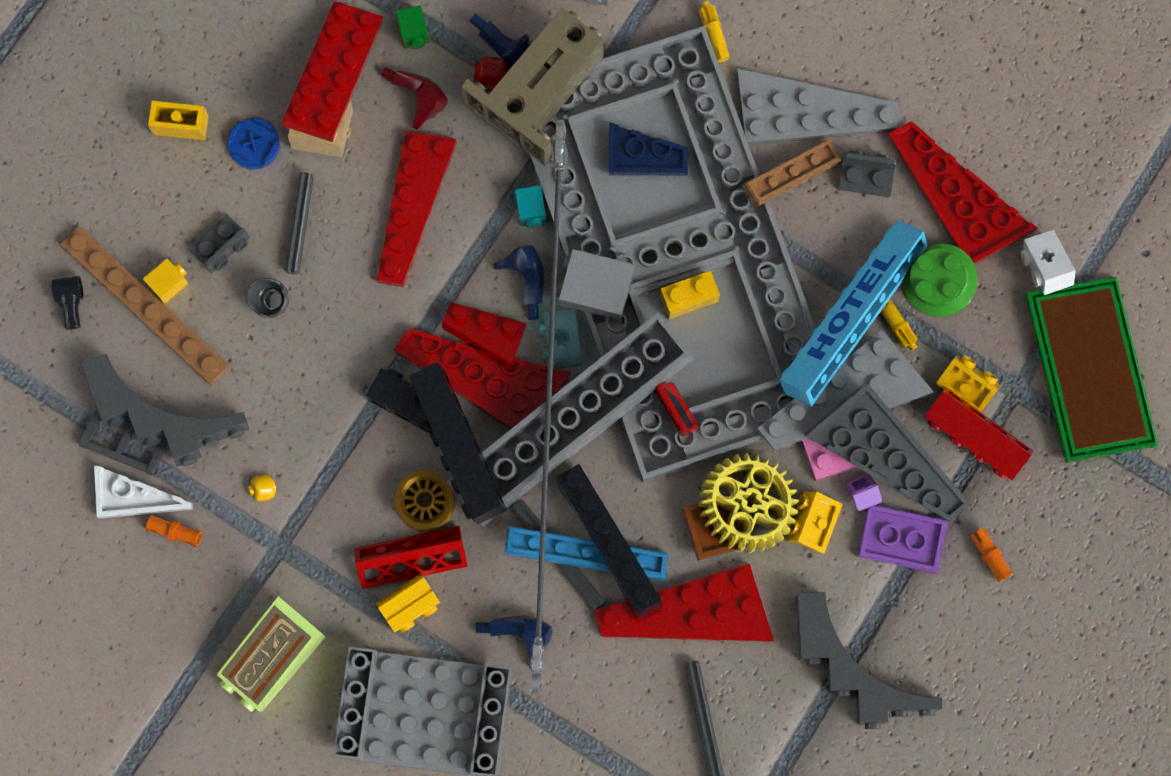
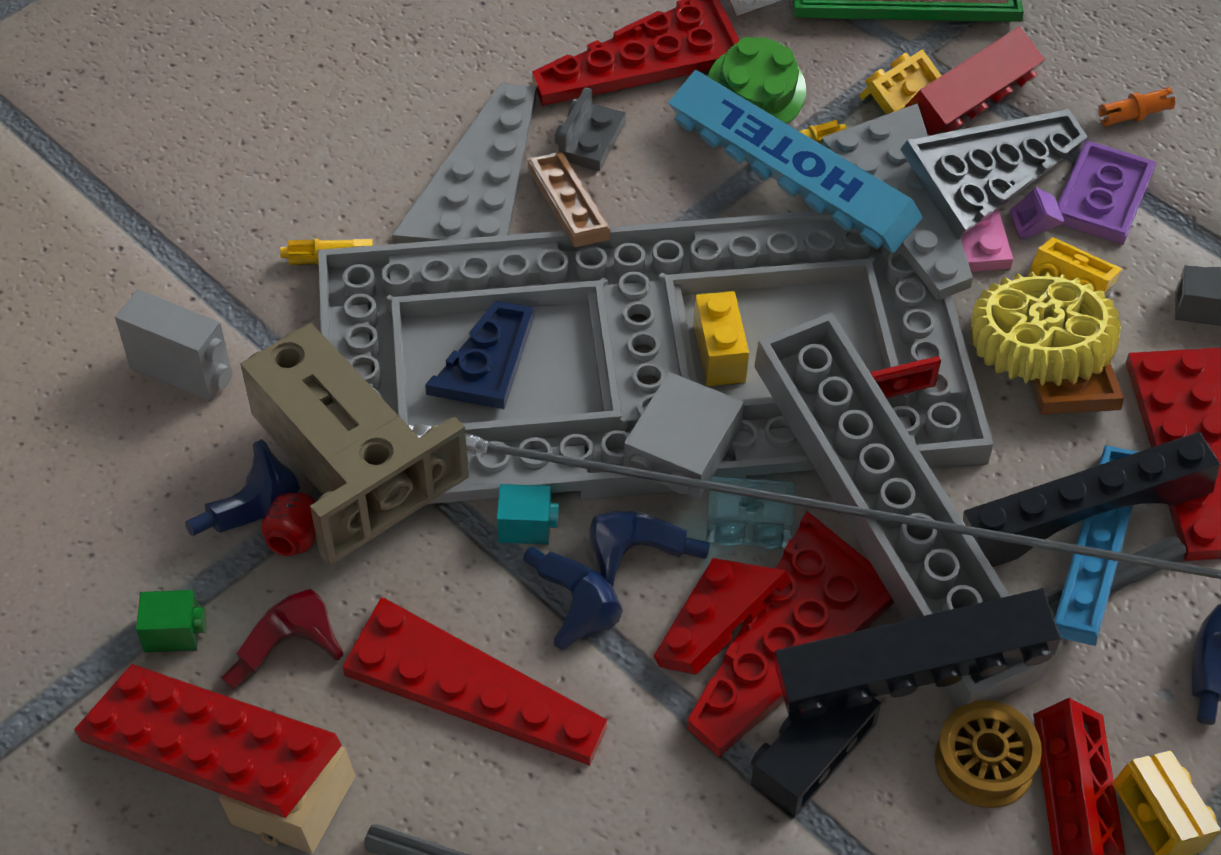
camera: 80 degrees left, 25 degrees down
none -> dark blue animal [523,547,623,650]

